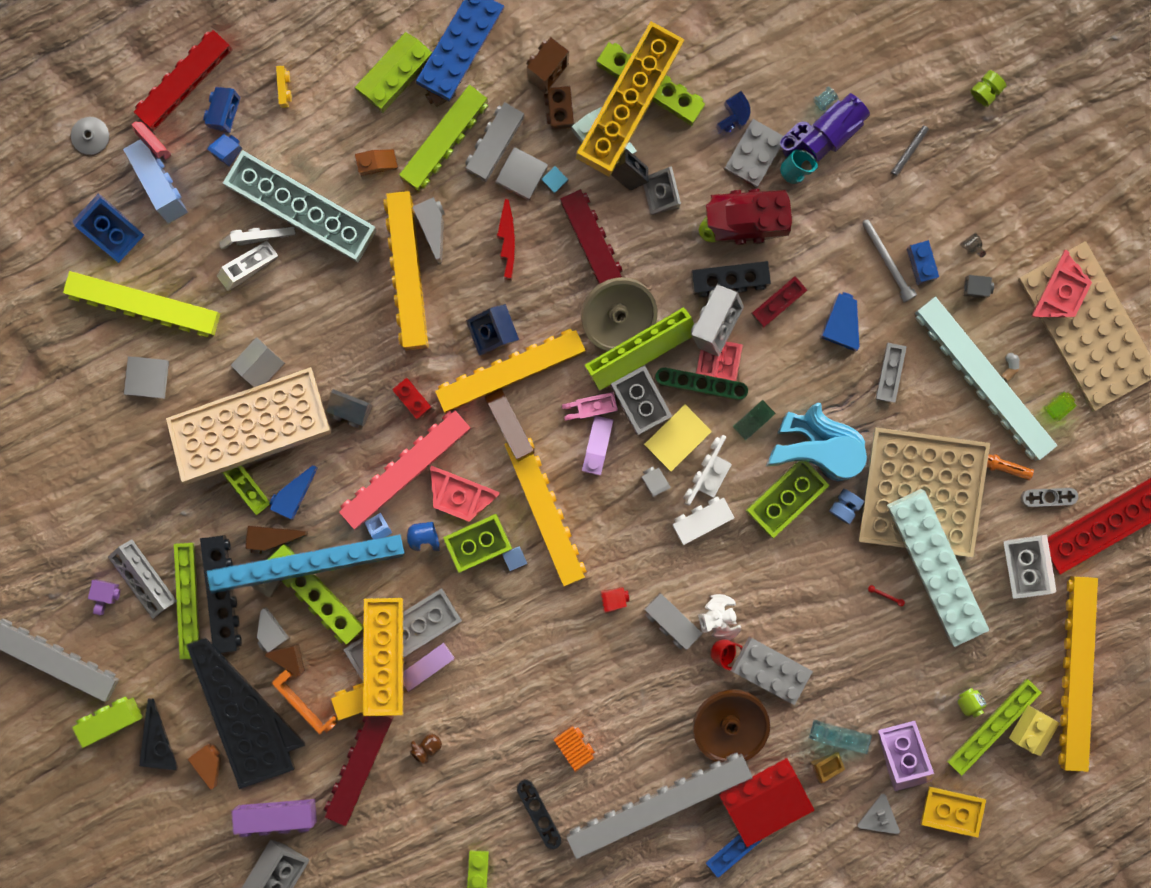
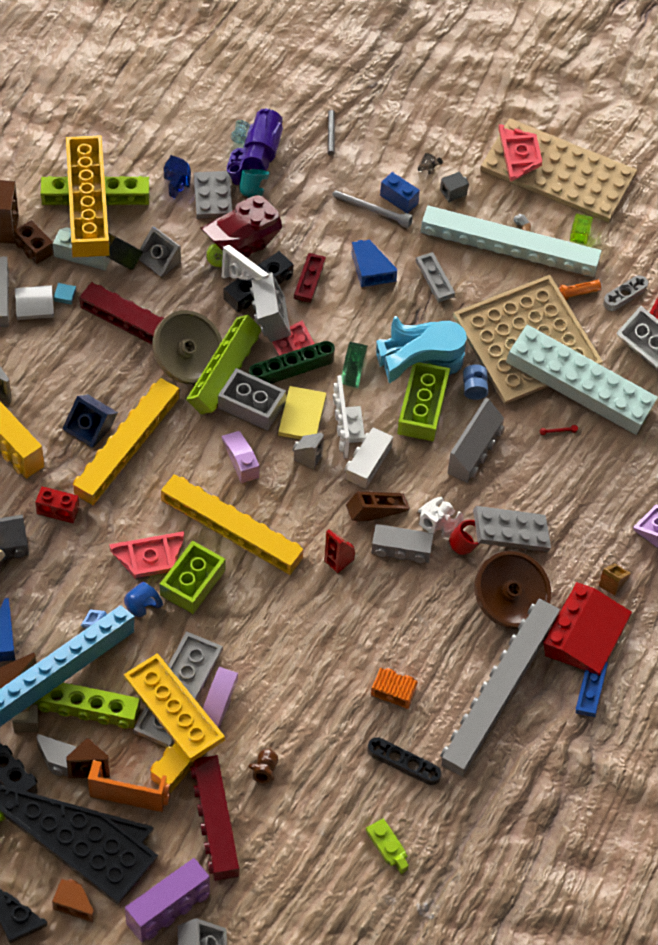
camera: 30 degrees left, 30 degrees down
coral brick [339,411,471,529] -> none
tile [485,389,535,462] -> none
red slope [497,199,515,280] -> none
light blue slope [502,546,528,571] -> none
bright pink hinge [562,392,618,421] -> none
clear light blue slope [809,719,872,754] -> none
lime wheel [970,70,1007,107] -> none
none -> white wing [222,245,269,280]
none -> reddish brown slope [346,491,410,521]
none -> light grey slope [448,398,505,483]

